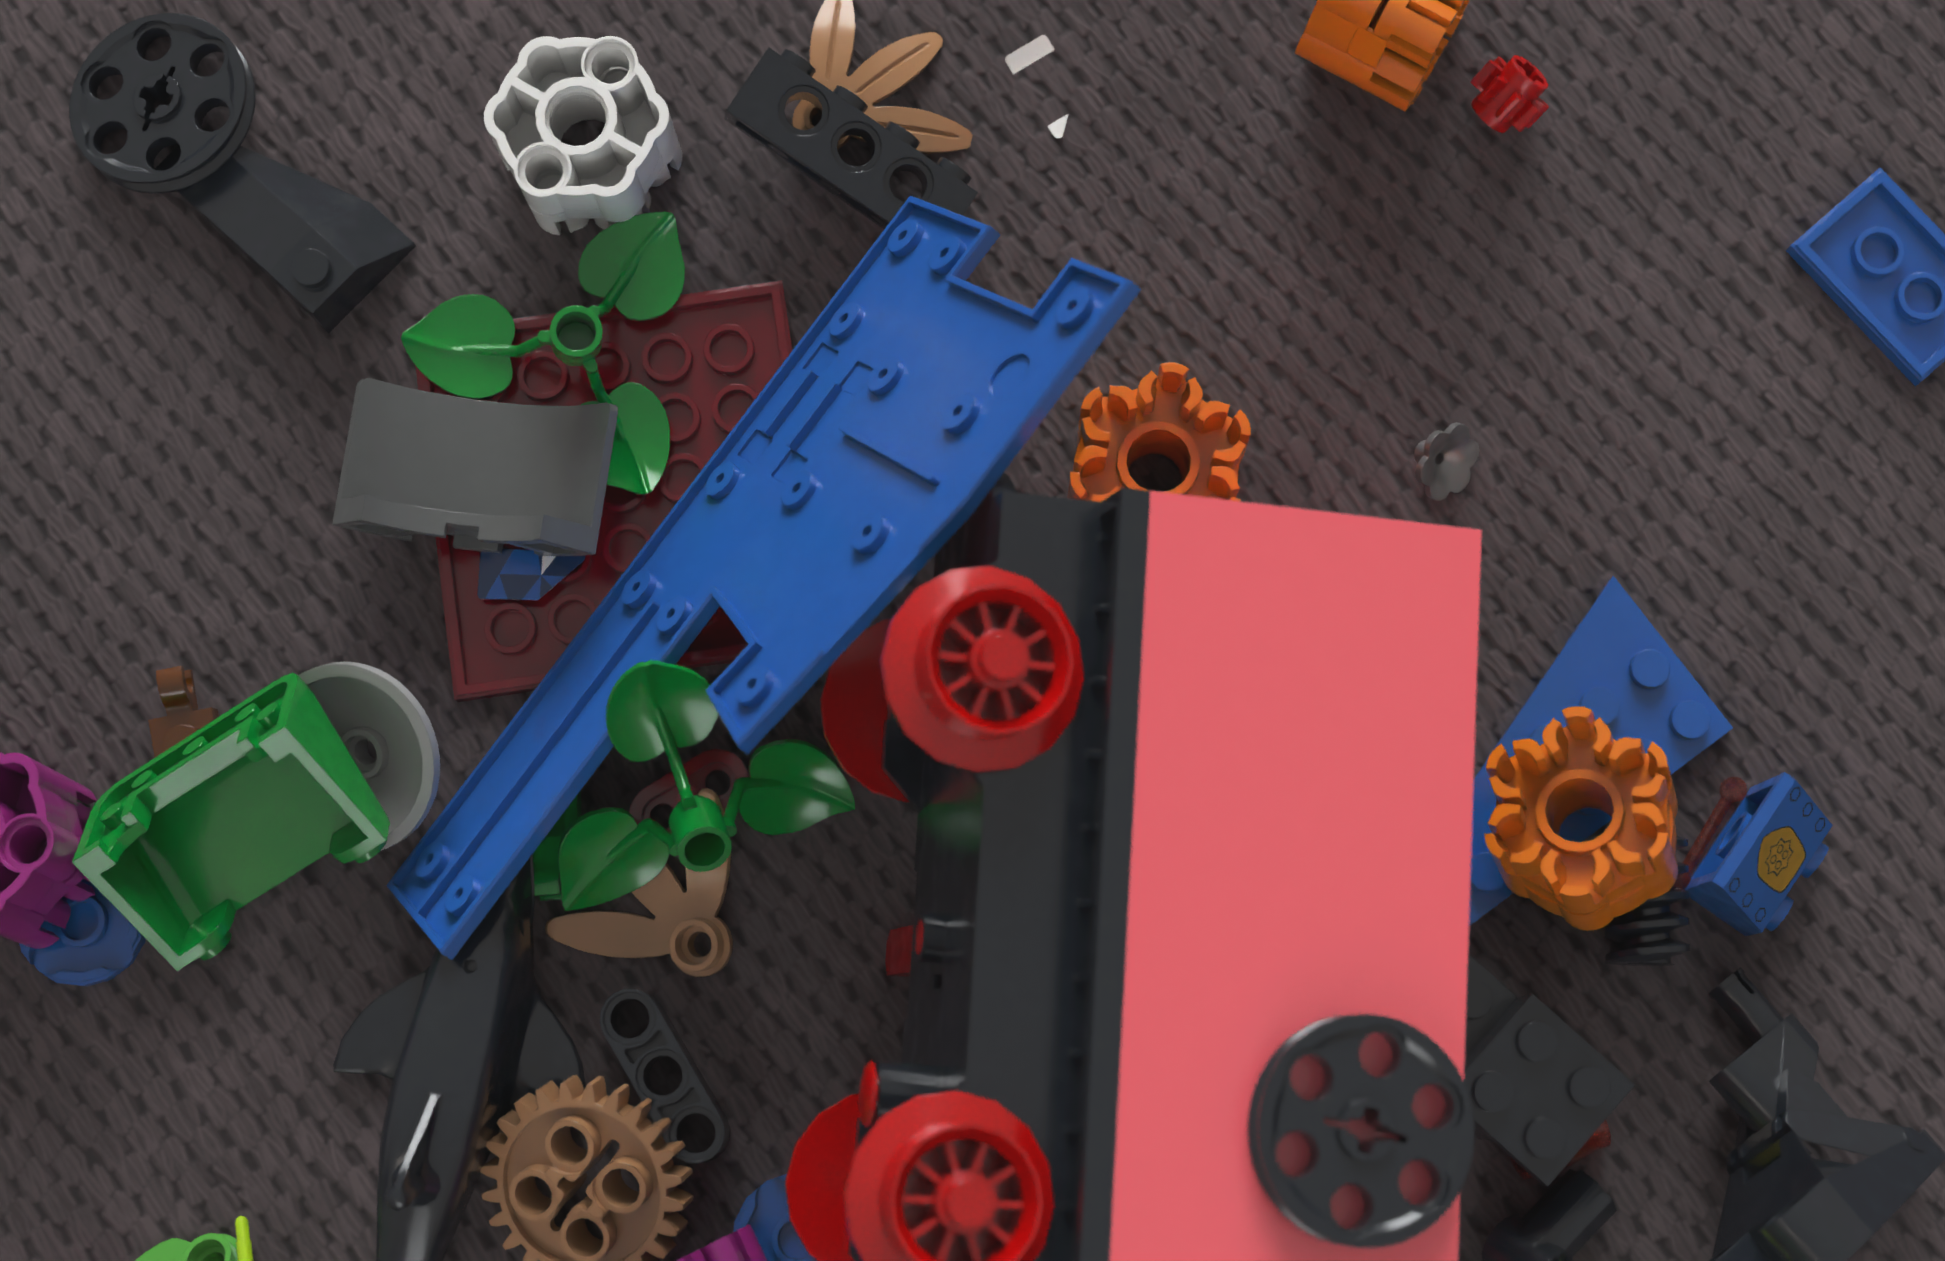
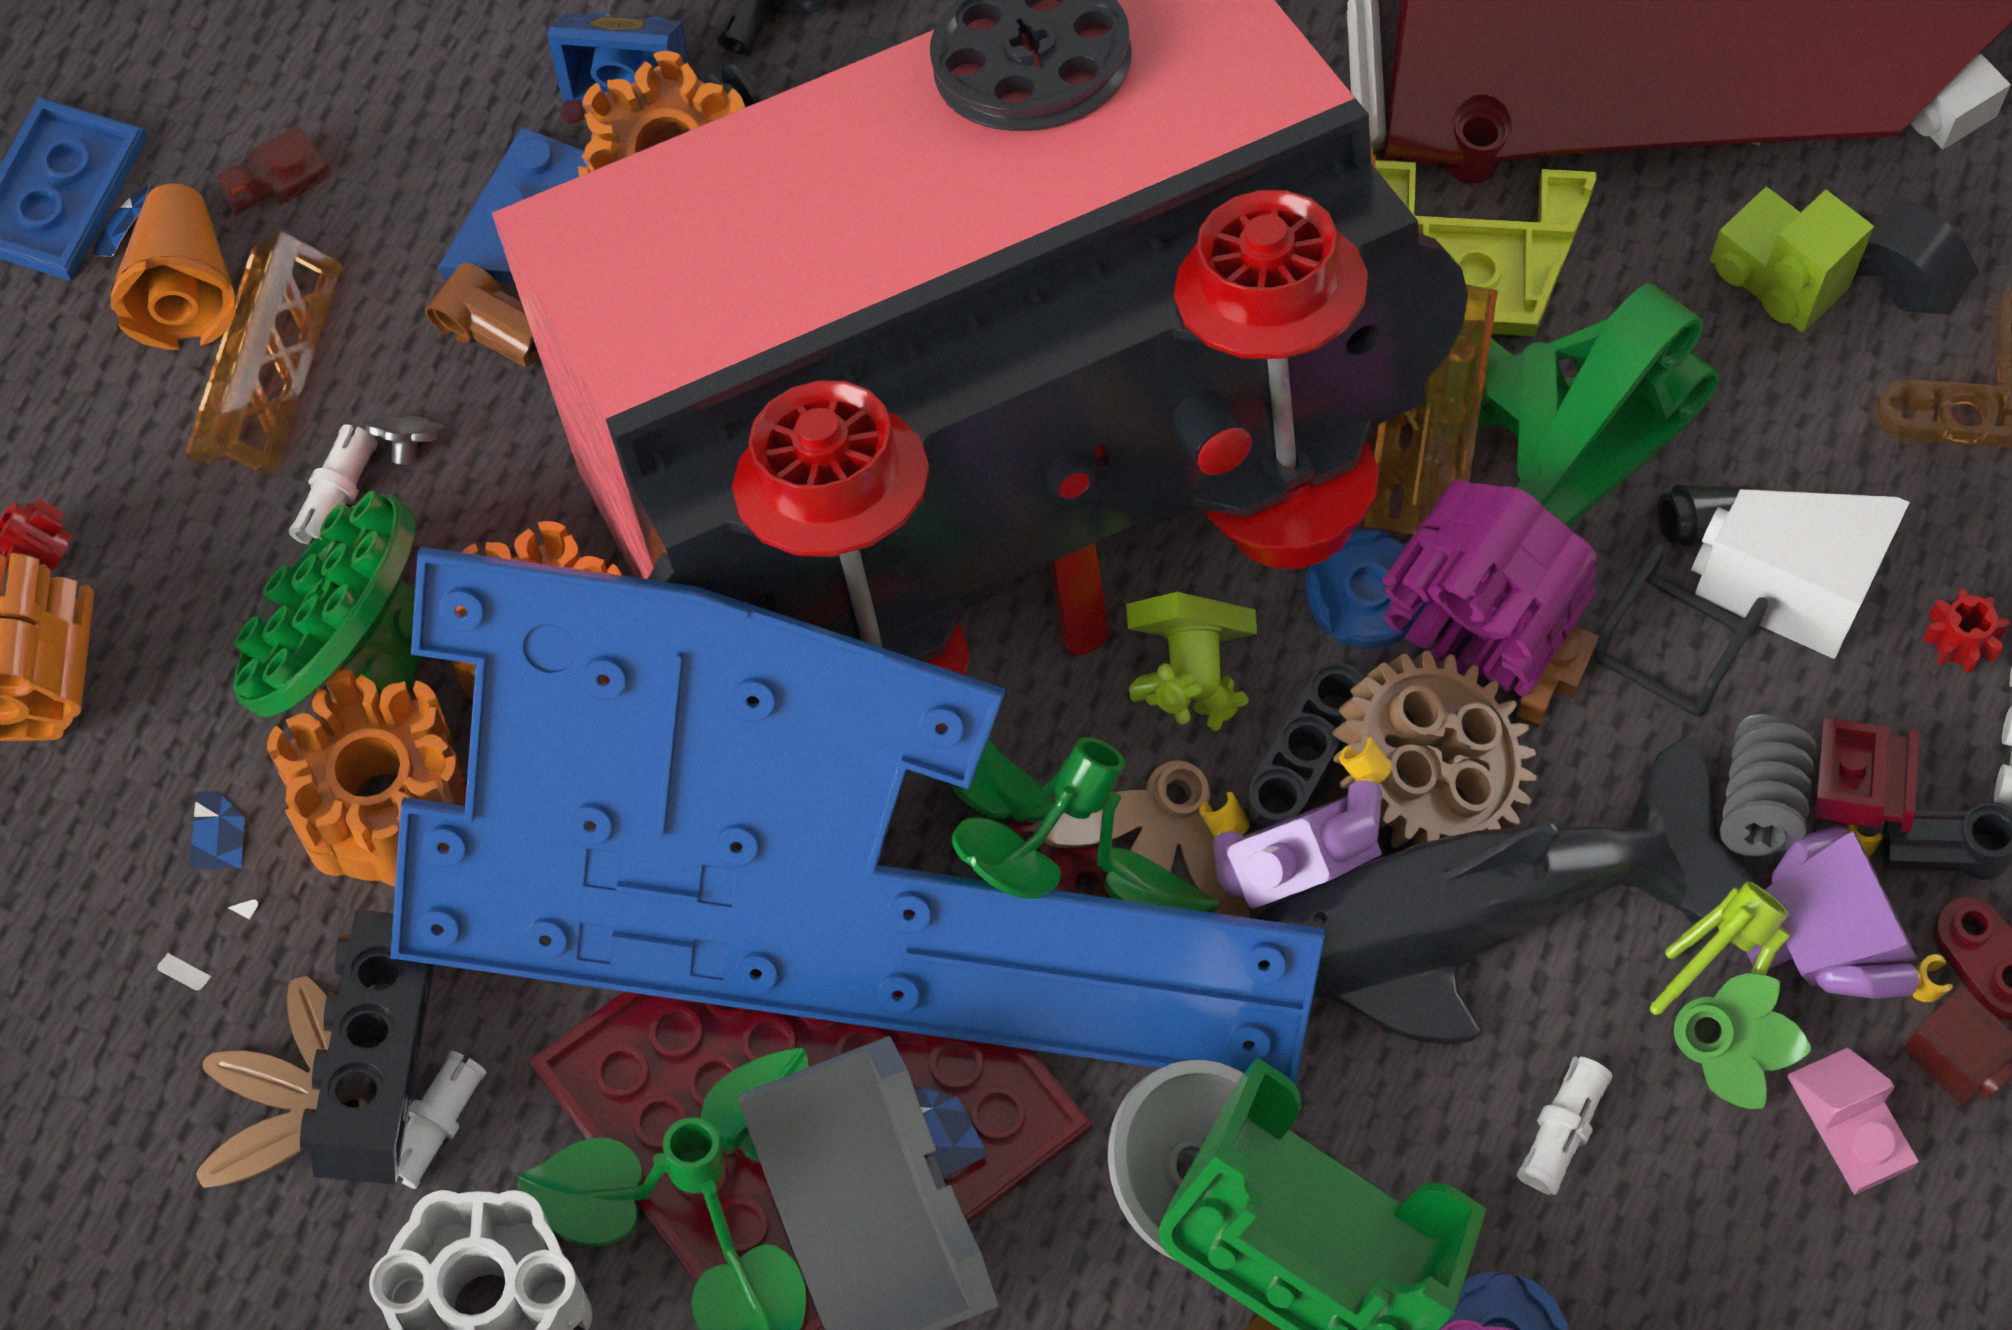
camera: 120 degrees left, 15 degrees down
none -> sticker [92,183,150,256]
none -> orange cone [110,183,236,350]
none -> clear orange fence [184,230,342,475]
none -> sticker [190,791,245,869]
none -> clear red plate [217,125,331,215]
none -> green bracket [233,491,424,718]
none -> orange piece [267,670,467,886]
none -> white pin [289,424,378,545]
none -> white pin [397,1051,487,1189]
none -> dark orange piece [425,262,540,368]
none -> lime piece [1126,592,1257,731]
none -> medium lavender torso [1199,737,1392,909]
none -> white pin [1517,1057,1613,1195]

